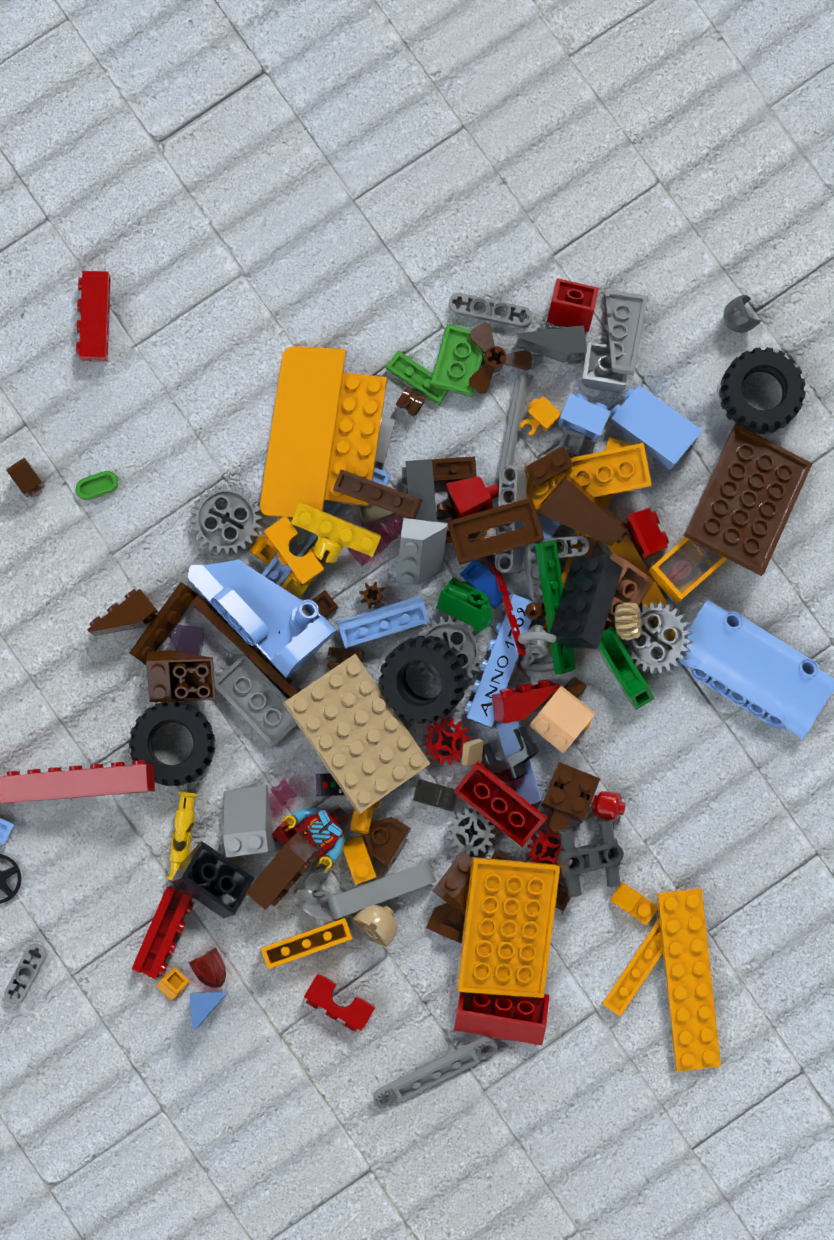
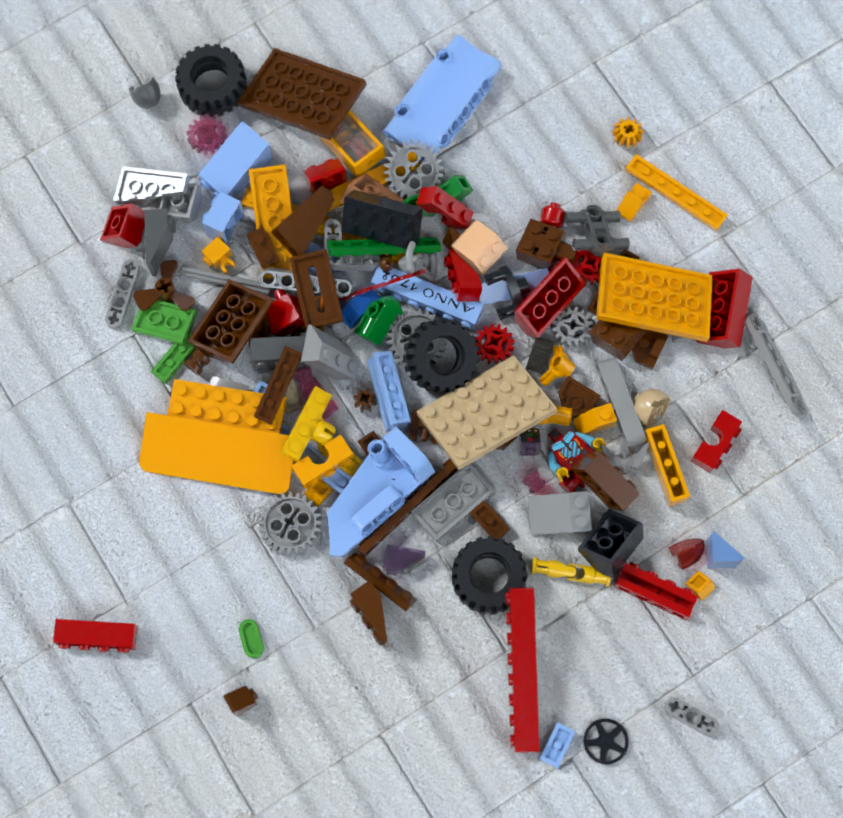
camera: 85 degrees left, 10 degrees down
reddish brown slope [146,651,216,702] -> none
tan tile [461,739,484,766] -> none
tan gear [615,602,642,640] -> none
light orange plate [657,888,721,1072] -> none
none -> clear pink gear [187,115,227,155]
none -> reddish brown slope [188,279,274,364]
none -> red arch [416,186,474,230]
none -> reddish brown plate [469,500,510,540]
none -> light orange axle [539,345,575,386]
none -> light orange gear [612,116,644,149]

